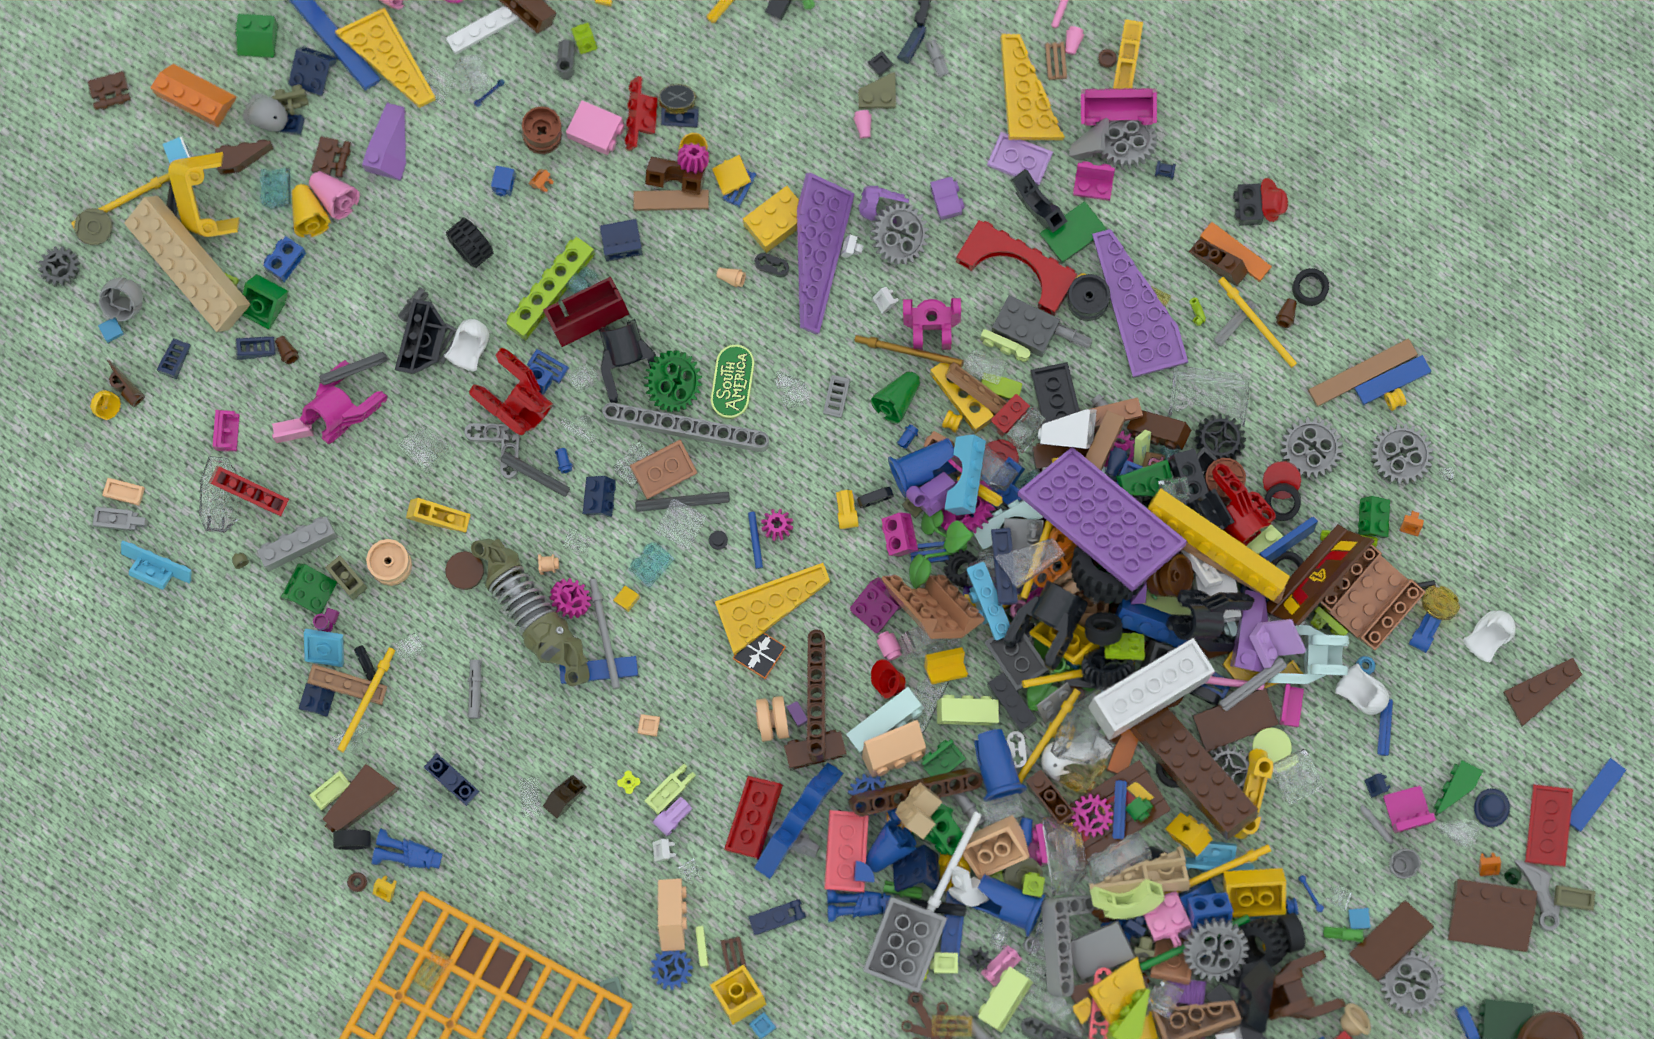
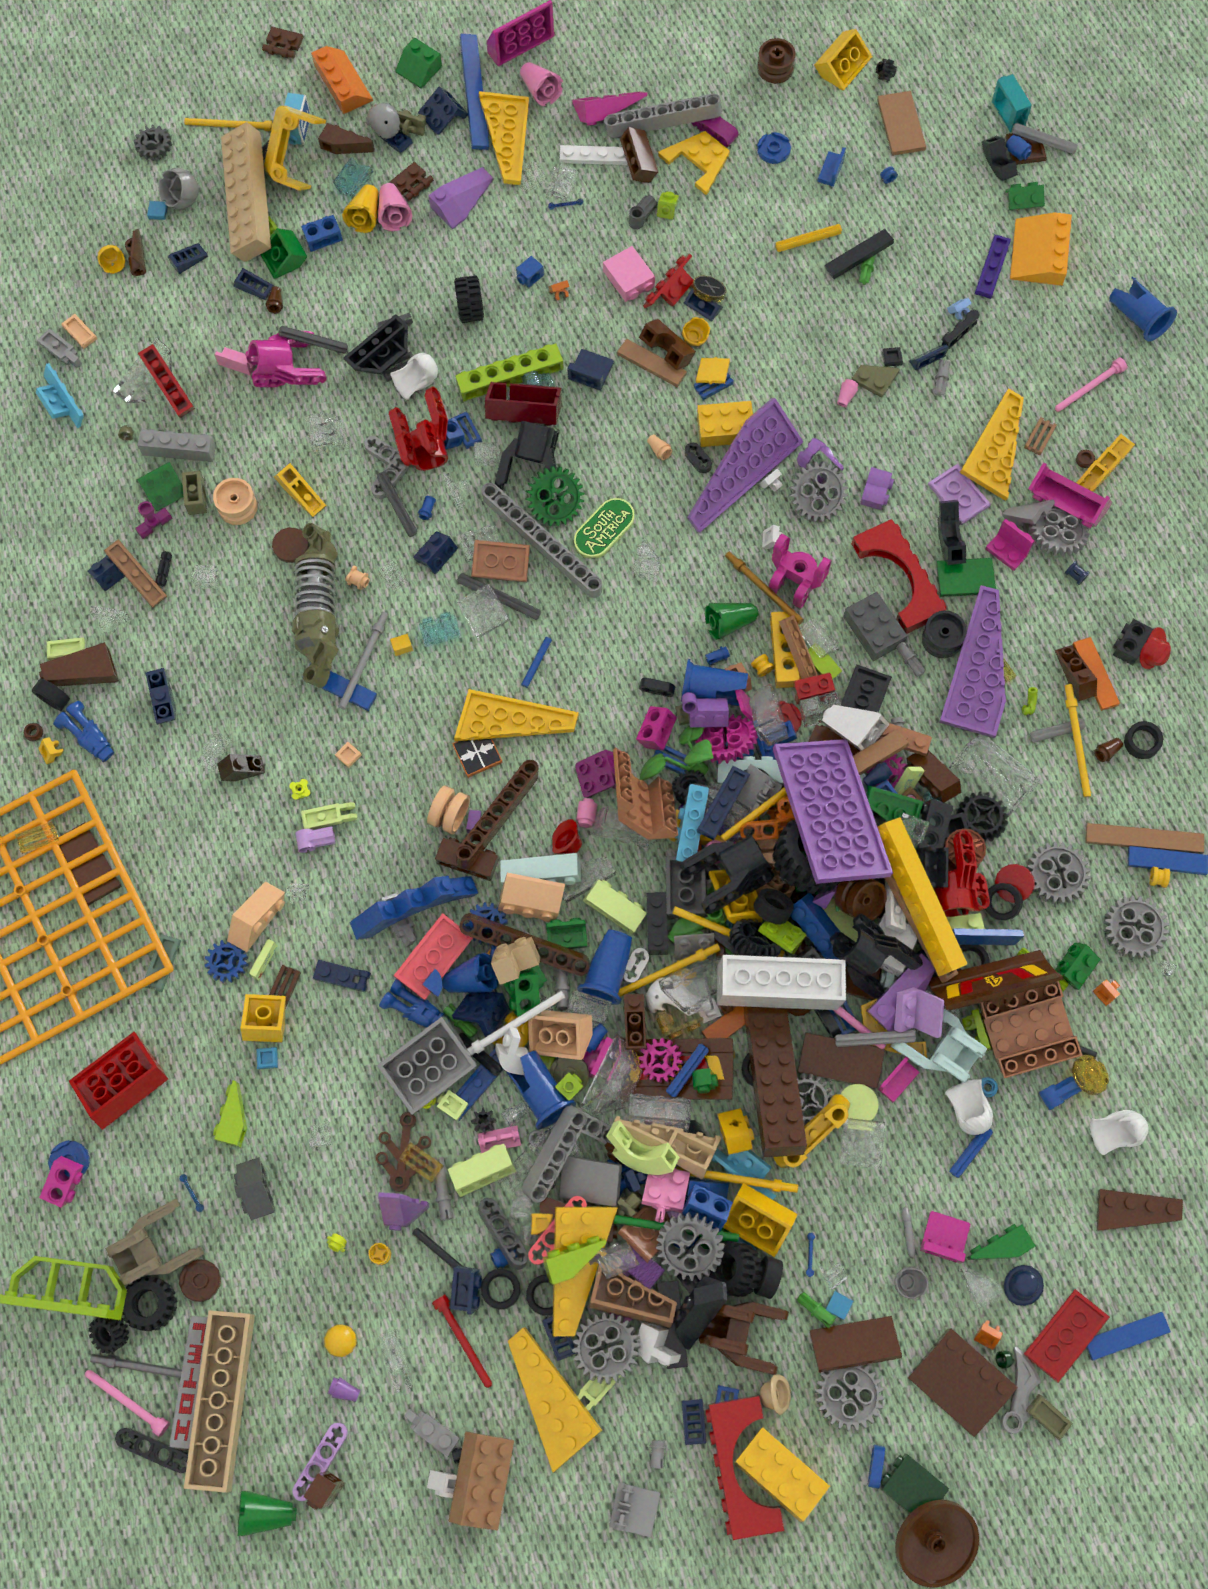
camera: 30 degrees right, 5 degrees down
olive tile [74,208,113,246] -> none
dark pink hinge [212,410,240,451] -> none
medium azure tile [304,629,344,667] -> none
yellow bar [337,647,395,753] -> none
light grey pin [467,660,483,719] -> none
copper wheel [522,106,562,155] -> none
dark pink gear [549,578,591,619] -> none
white tile [653,839,676,862] -> none
dark pink gear [677,142,709,174] -> none
black plate [709,531,728,550] -> none
red tile [724,776,783,859] -> none
dark pink gear [761,509,793,541] -> none
light grey slope [823,375,850,418] -> none
yellow piece [836,490,859,529] -> none
yellow panel [924,647,968,684] -> none
medium azure arch [945,434,986,515] -> none
yellow axle [957,474,1003,507] -> none
yellowish green hinge [980,329,1031,362] -> none
clear wing [994,538,1065,589] -> none
bright pink cone [1065,26,1084,55] -> none
blue bush [1286,897,1298,915] -> none
dark blue tile [1364,773,1391,798] -> none

